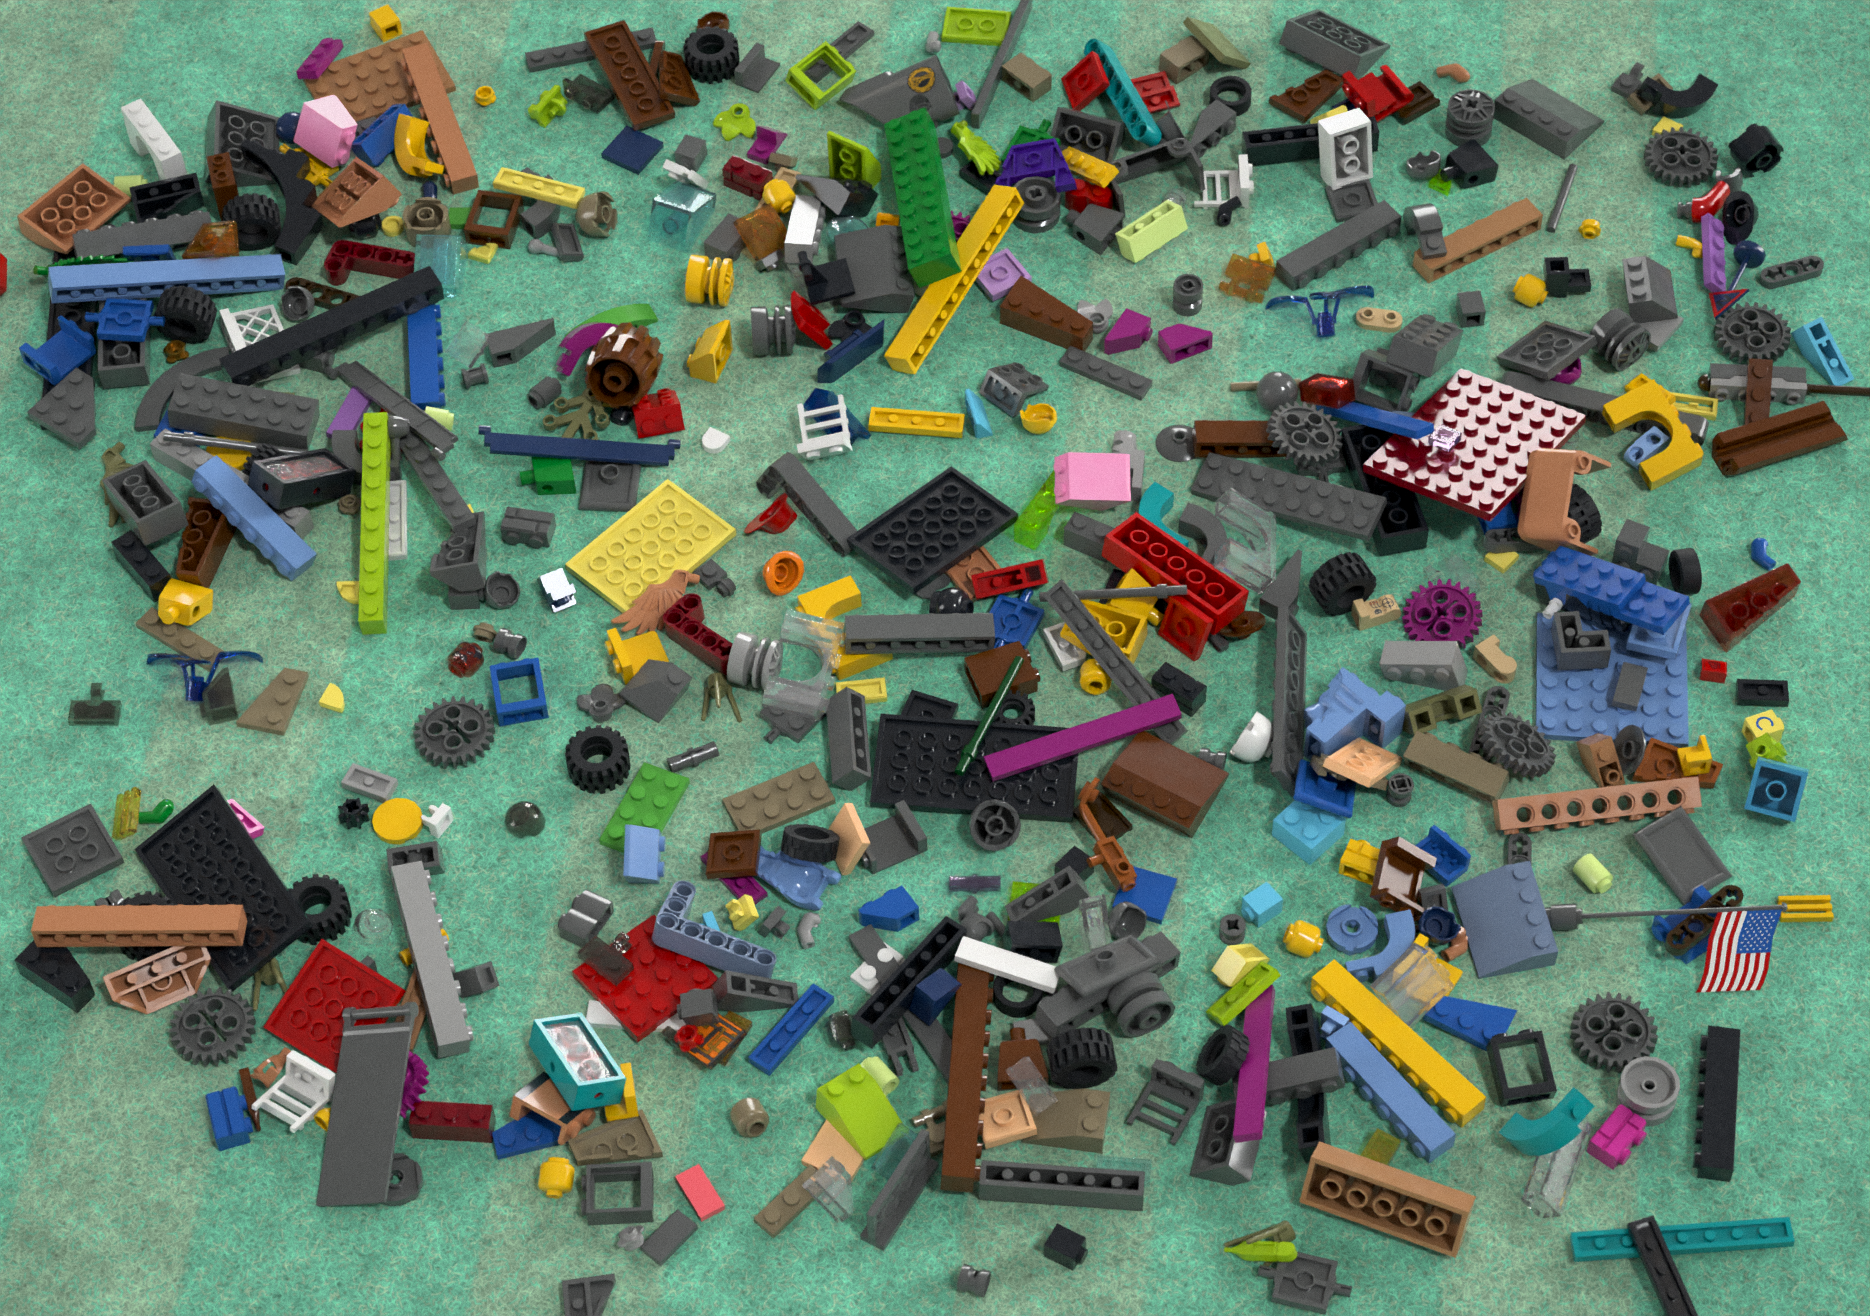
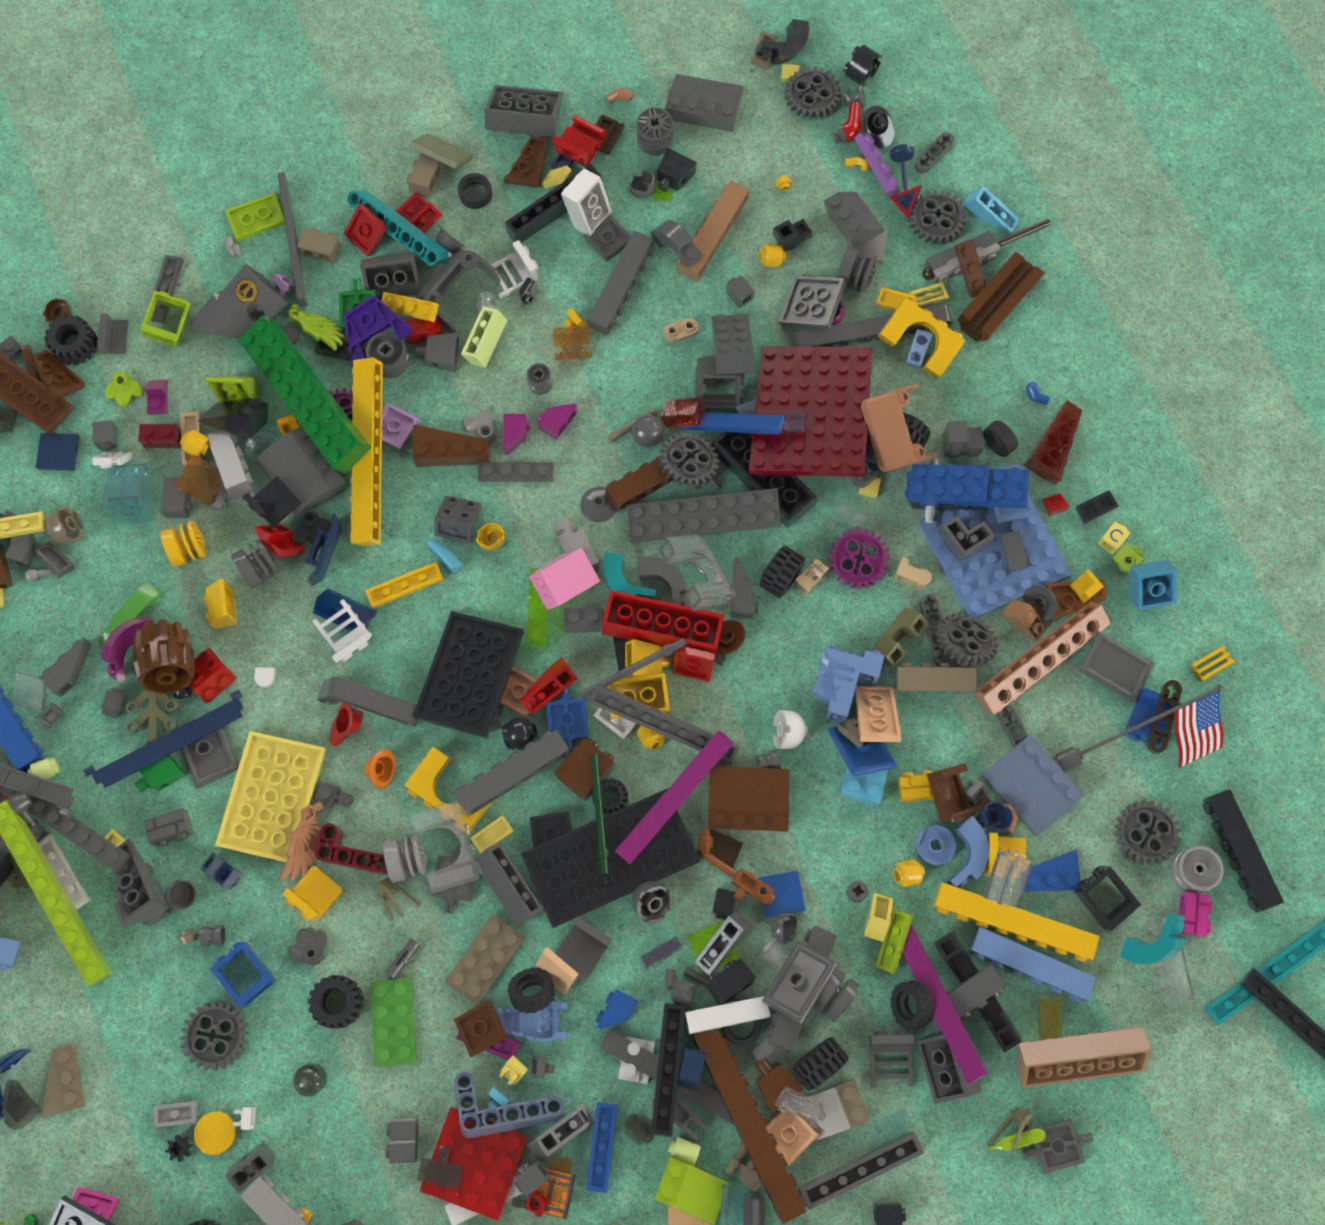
camera: 30 degrees left, 20 degrees up
light yellow tile [319,683,345,713] -> none
light yellow tile [337,581,359,604] -> none
clear red head [448,642,484,678] -> none
dark grey slope [619,659,692,723] -> none
medium blue slope [623,825,666,884] -> none
dark tan plate [769,153,798,168] -> none
light grey arm [797,912,821,949] -> none
black brick [1151,662,1207,717] -> none
dark grey slope [1190,99,1237,158] -> none
medium azure brick [1241,882,1283,928] -> none
clear blue plant [1266,285,1374,337] -> none
dark grey plate [1270,606,1307,797] -> none
light blue tile [1320,1005,1349,1040] -> none
light grey wedge [1379,641,1468,691] -> none
dark grey wheel [1386,773,1414,807] -> none
blue bracket [1415,825,1471,887] -> none
dark grey bar [1546,164,1578,233] -> none
yellowish green brick [1573,853,1613,894] -> none
dark grey plate [1611,62,1645,98] -> none

